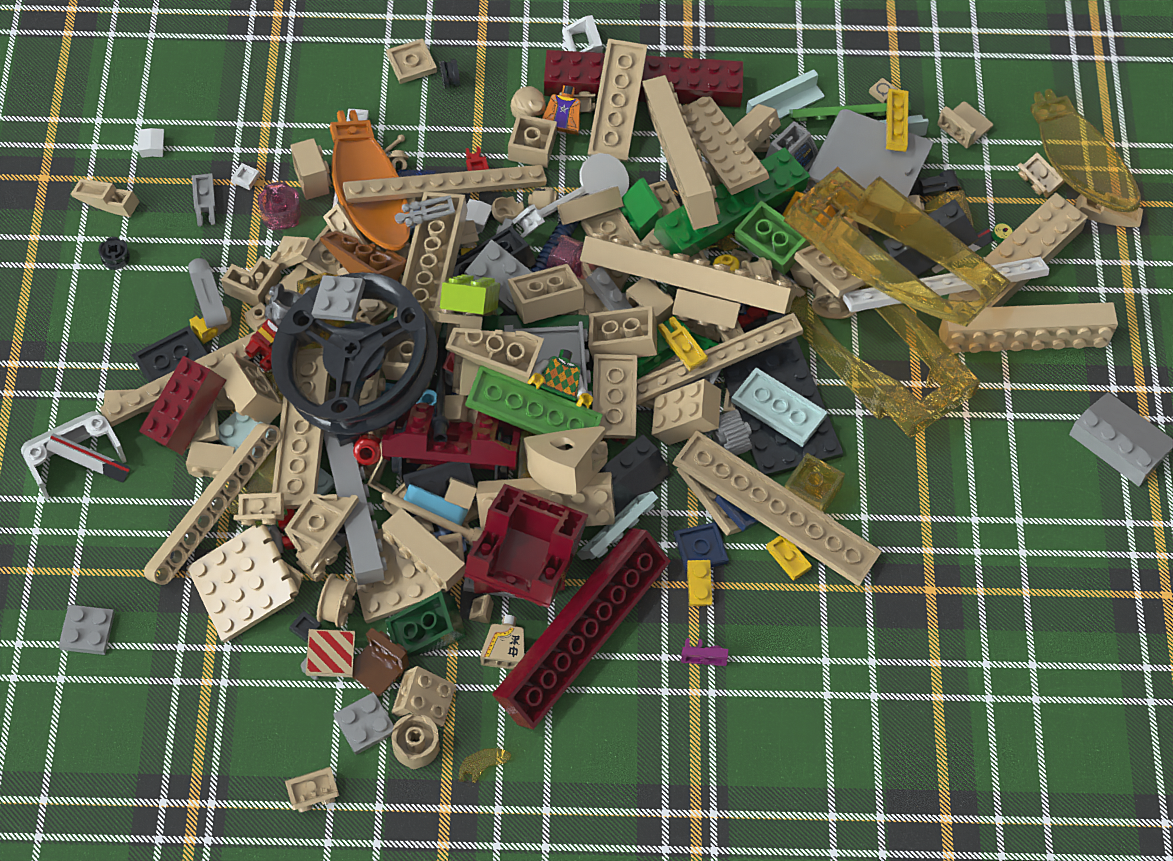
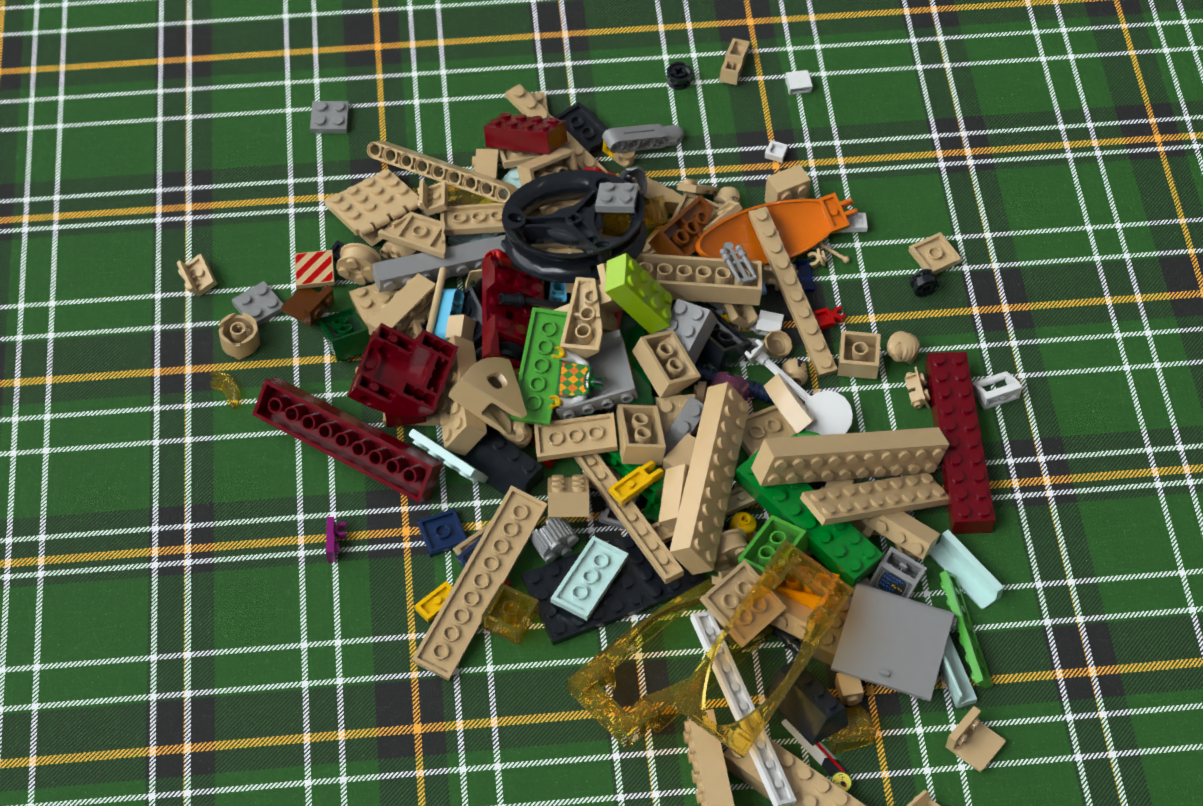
camera: 85 degrees right, 5 degrees down
white windscreen [21,411,127,500] -> none
sticker [46,433,130,483] -> none
light grey hinge [192,173,216,226] -> none
tan brick [221,256,282,306] -> none
clear pink brick [258,182,301,230] -> none
tan bracket [392,666,456,727] -> none
tan torso [480,615,524,670] -> none
torso [542,86,581,136] -> none
tan plate [588,39,647,162] -> none
yellow plate [687,560,712,606] -> none
tan tile [869,78,897,103] -> none
yellow plate [886,88,908,152] -> none
black piece [918,169,961,197] -> none
none -> tan head [714,187,741,205]

